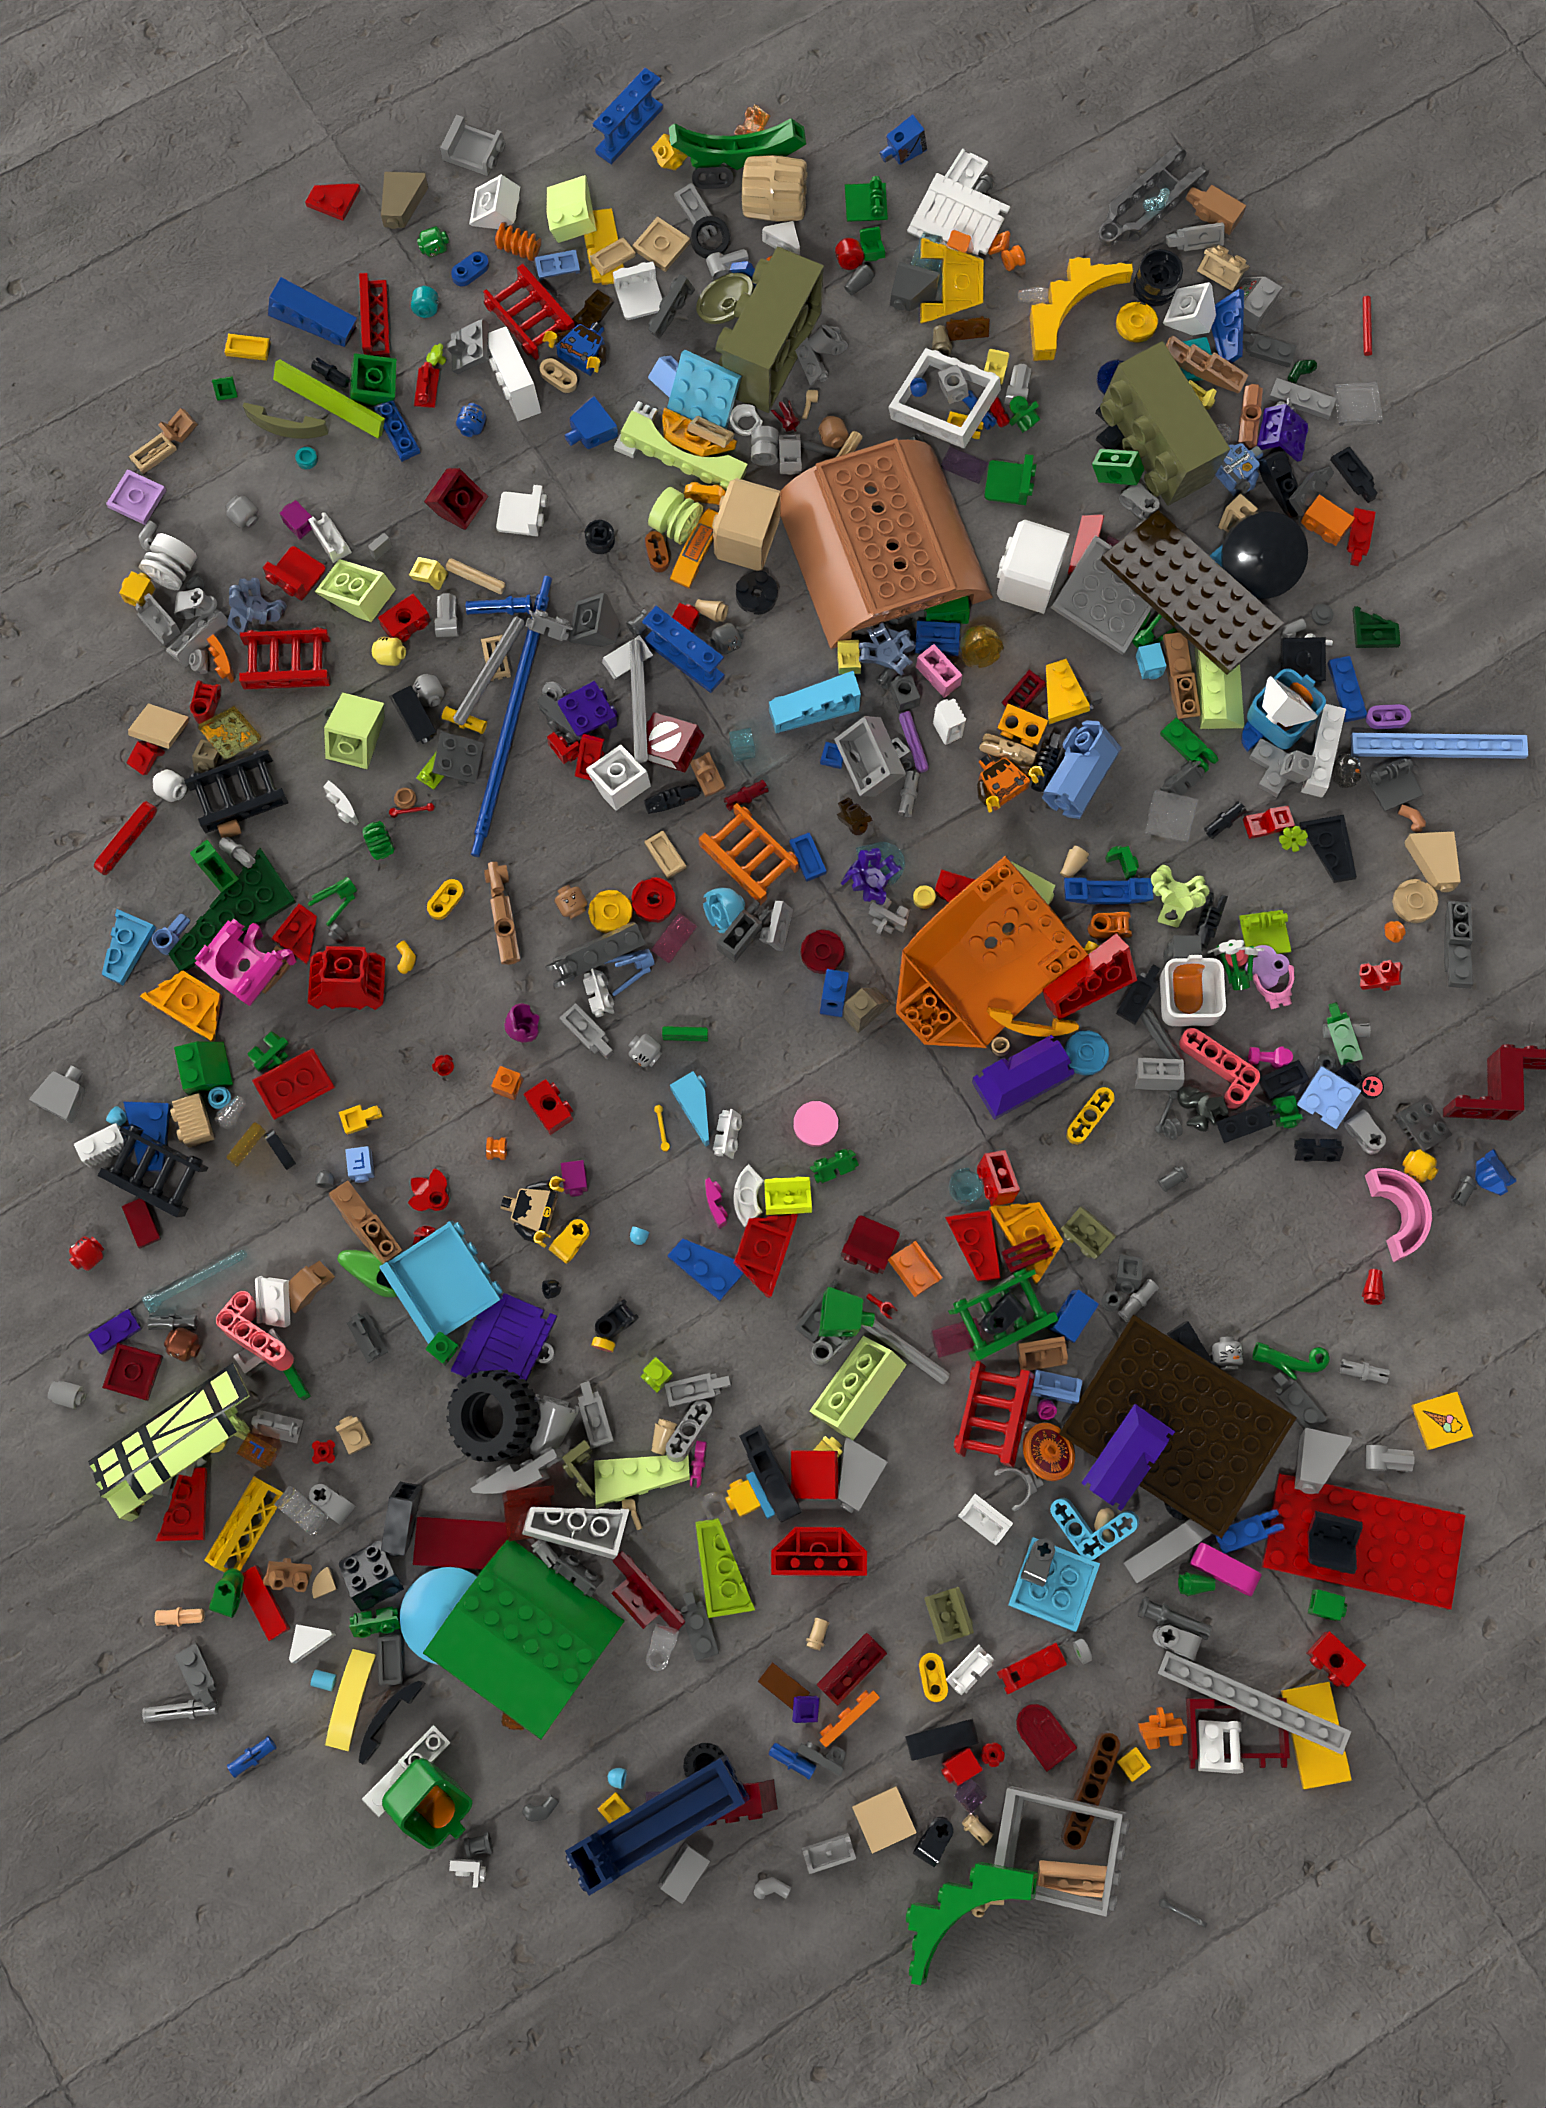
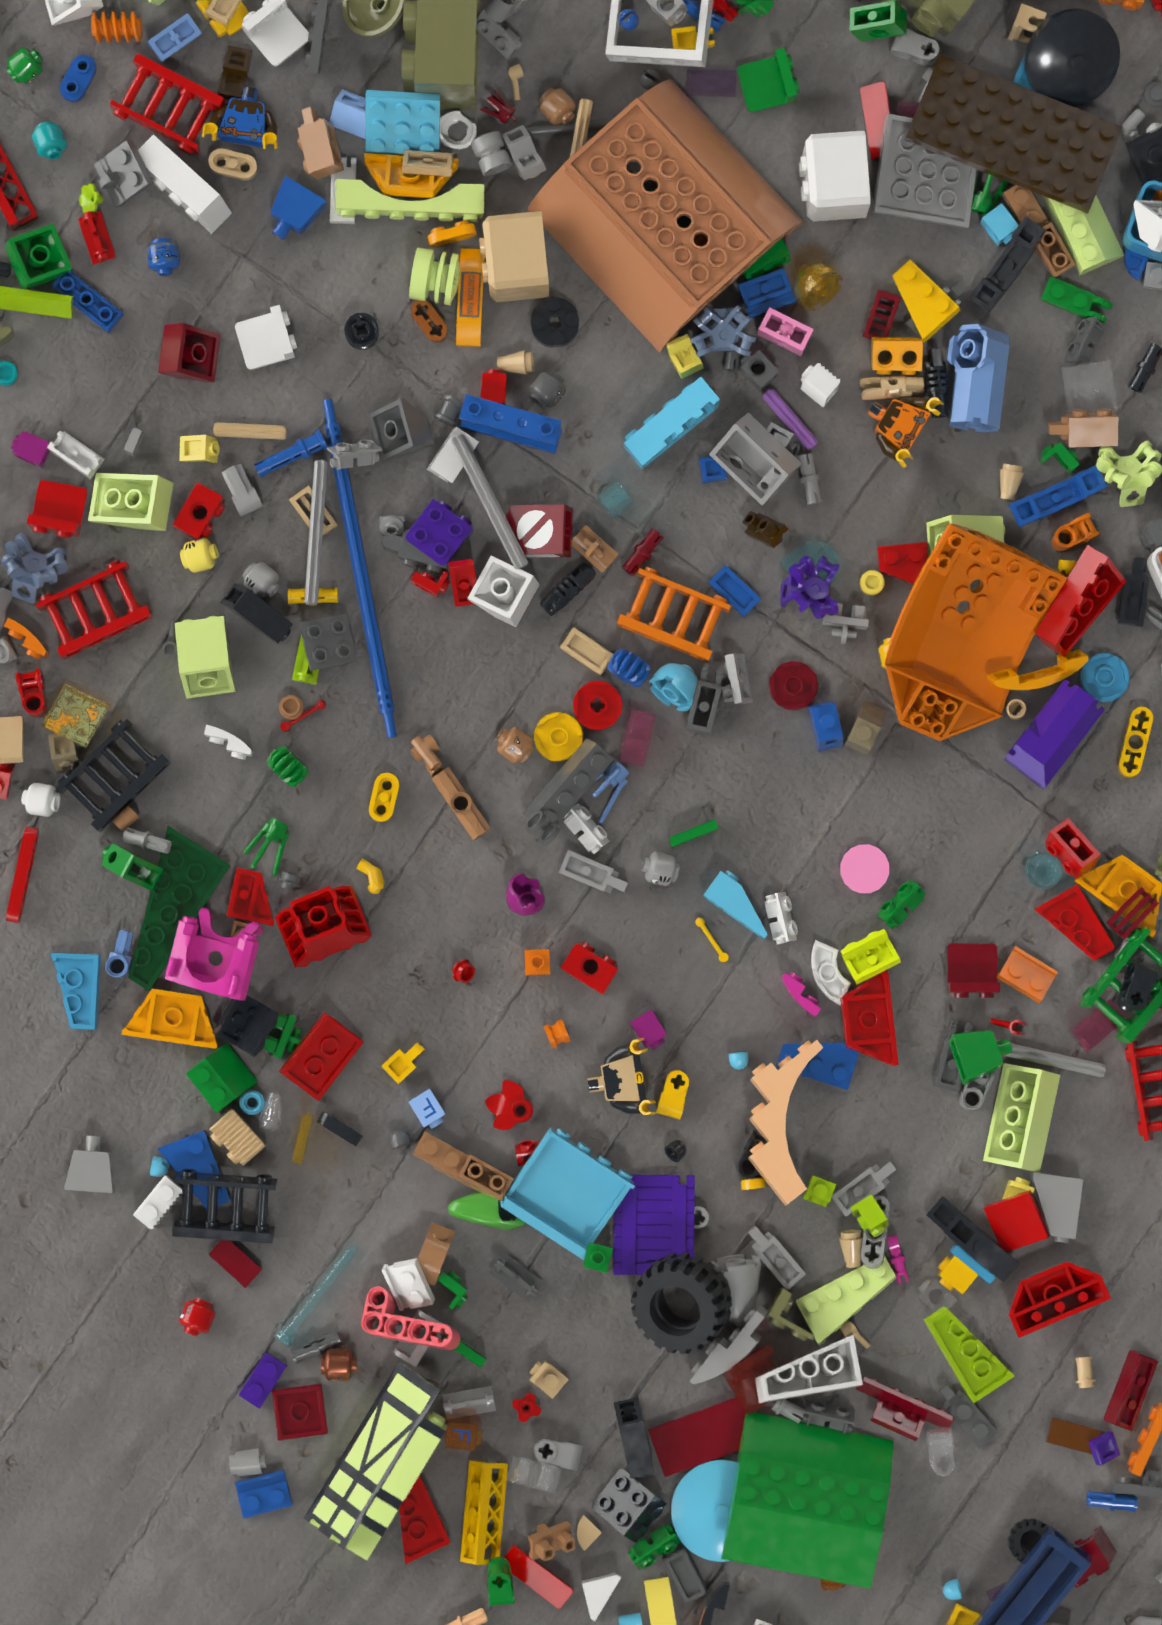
camera: 25 degrees left, 10 degrees up
none -> black bracket [212,995,279,1057]
none -> blue plate [235,1469,293,1519]
none -> hinge [297,107,344,179]
none -> green bracket [437,1271,468,1310]
none -> blue gear [608,649,651,687]
none -> light nougat arch [748,1040,823,1206]
none -> lime brick [850,1194,889,1237]
none -> black slope [969,216,1046,312]
none -> medium nougat hinge [1048,408,1119,447]

